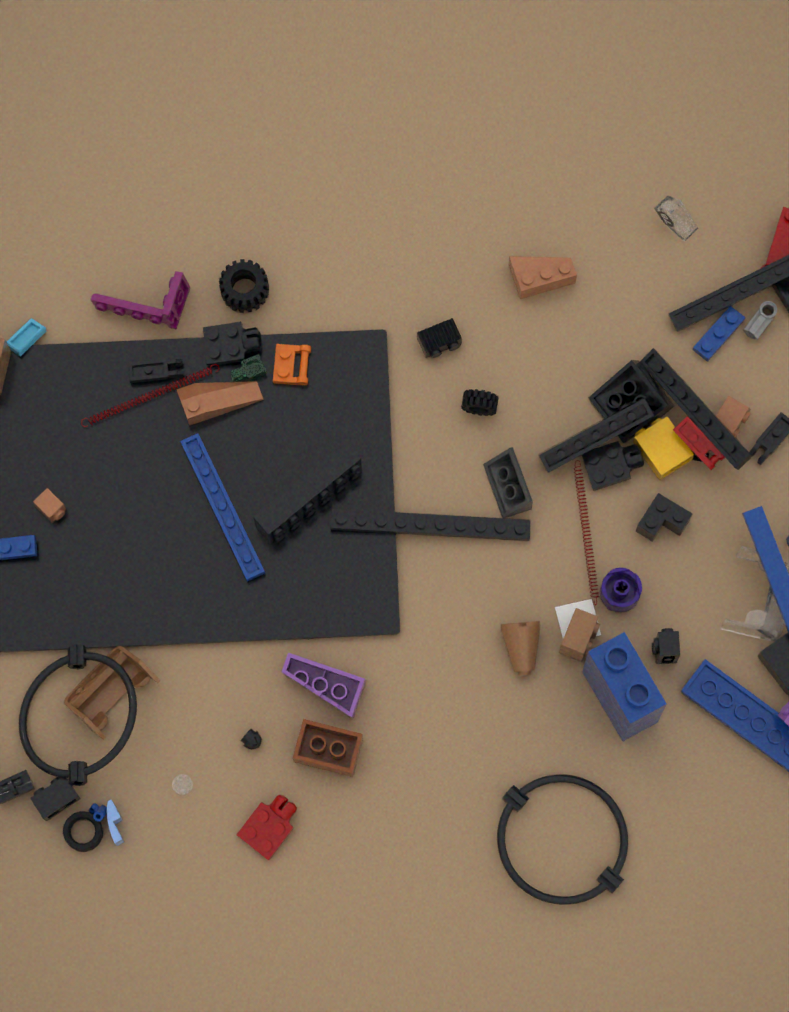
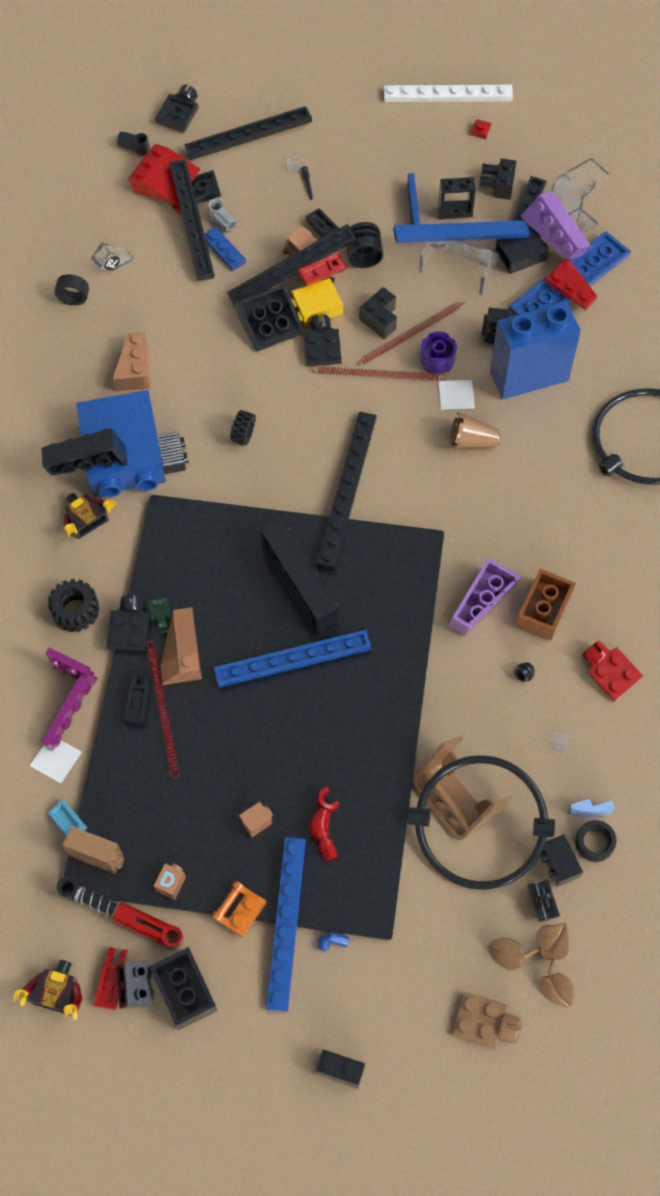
camera: 80 degrees left, 10 degrees down
blue arm [89,803,107,821] -> none
orange plate [273,344,311,386] -> none
dark grey slope [483,447,533,518] -> none
black brick [539,397,654,473] -> none
medium nougat brick [559,608,600,661] -> none
none -> white sticker [30,740,82,783]
none -> black wedge [41,428,128,475]
none -> black tyre [55,274,89,306]
none -> torso [63,493,117,539]
none -> blue brick [76,390,166,498]
none -> red piece [309,787,340,861]
none -> black wheel [347,222,383,268]
none -> piece [357,301,465,365]
none -> red wing [545,259,597,311]

